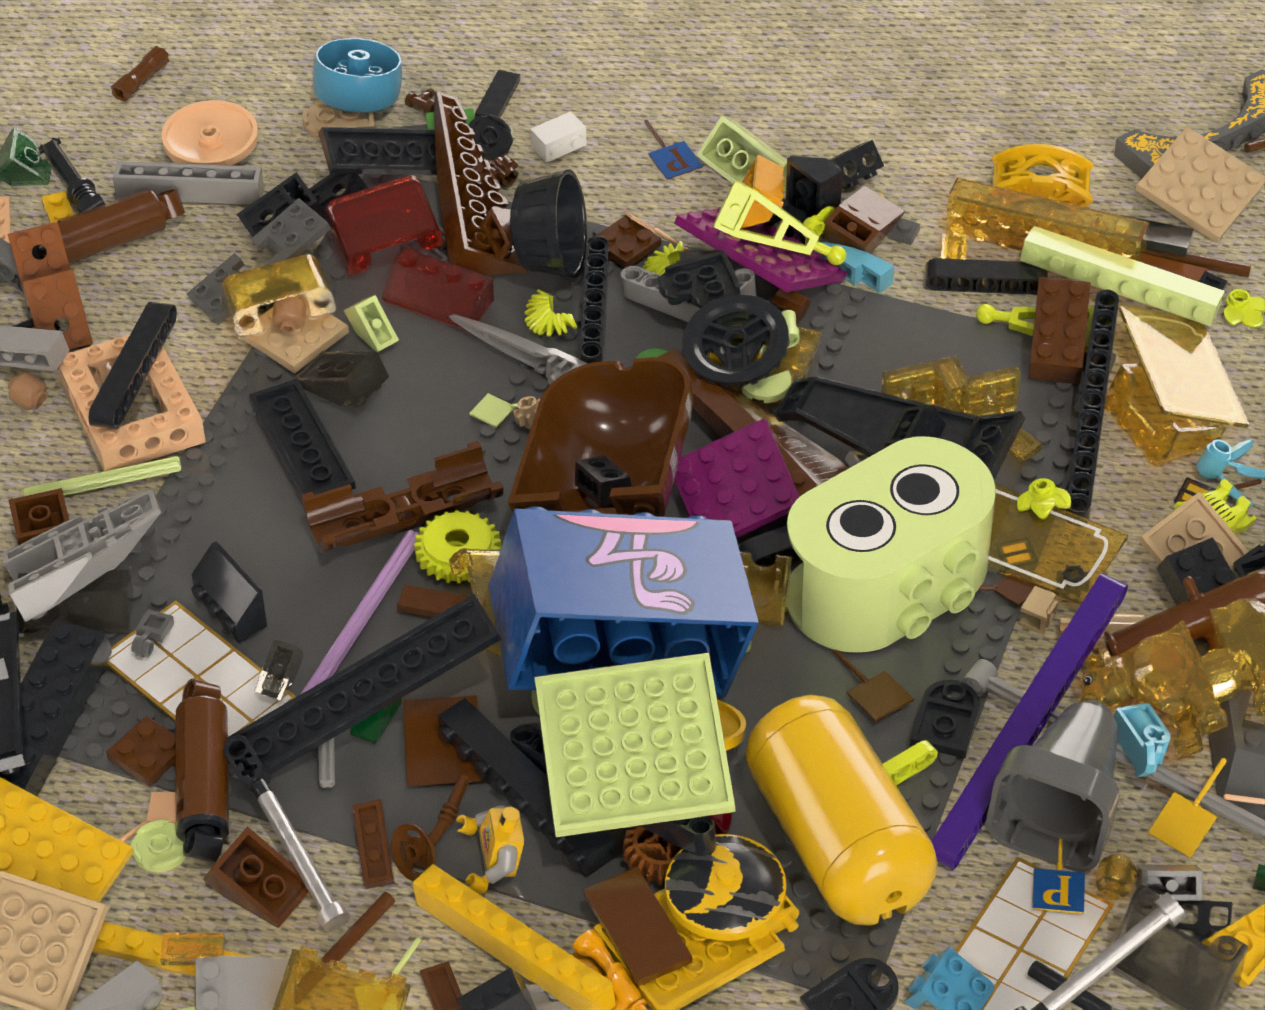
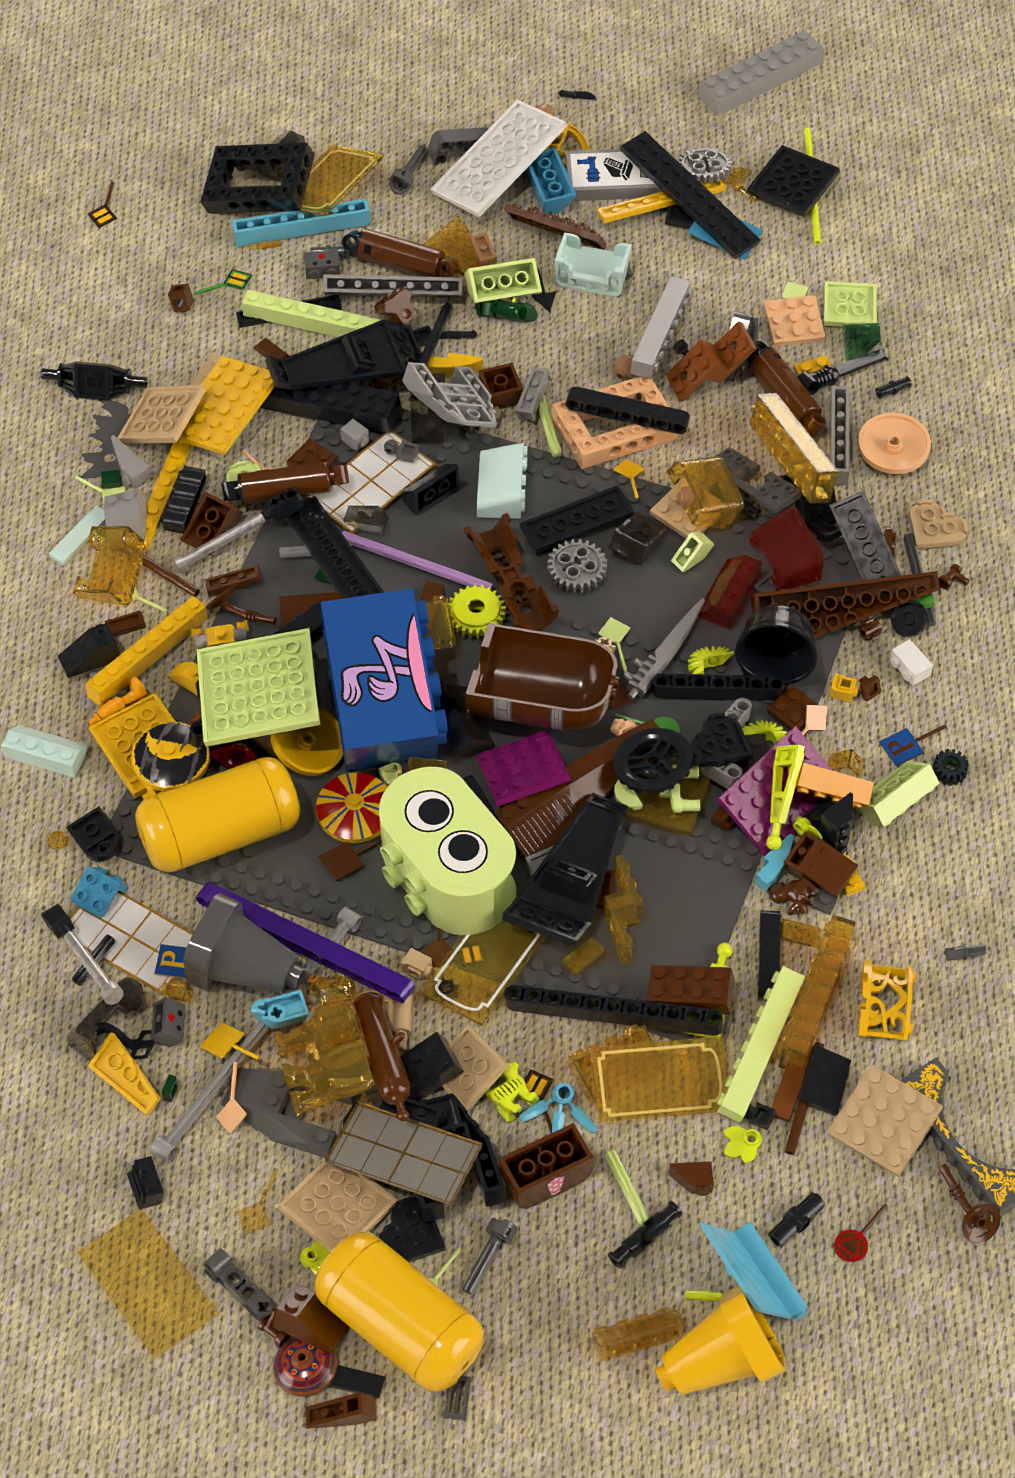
camera: 90 degrees right, 10 degrees up
reddish brown axle [111,46,169,102] -> none
clear yellow plate [160,933,225,965] -> none
dark azure wheel [312,38,402,113] -> none
black tile [475,70,520,118] -> none
black brick [575,455,631,507] -> none
reddish brown tile [583,867,693,986] -> none
black brick [829,140,884,189] -> none
neon yellow beam [883,740,938,786] -> none
black tile [910,679,980,758] -> none
neon yellow plate [1017,478,1071,520] -> none
none -> black brick [161,466,207,534]
none -> yellow slope [167,661,200,696]
none -> dish [316,773,387,843]
none -> light grey brick [340,419,369,452]
none -> light aqua windscreen [477,442,527,519]
none -> light grey container [515,367,552,421]
none -> light grey gear [547,539,607,593]
none -> yellow piece [613,459,645,499]
none -> clear yellow brick [750,393,838,504]
none -> reddish brown animal [769,878,817,916]
none -> clear yellow bracket [828,749,864,777]
none -> yellow window [829,672,860,703]
none -> reddish brown tile [859,675,881,701]
none -> black pin [875,376,912,399]
none -> black bush [932,749,969,786]
none -> dark grey axle [945,944,986,961]

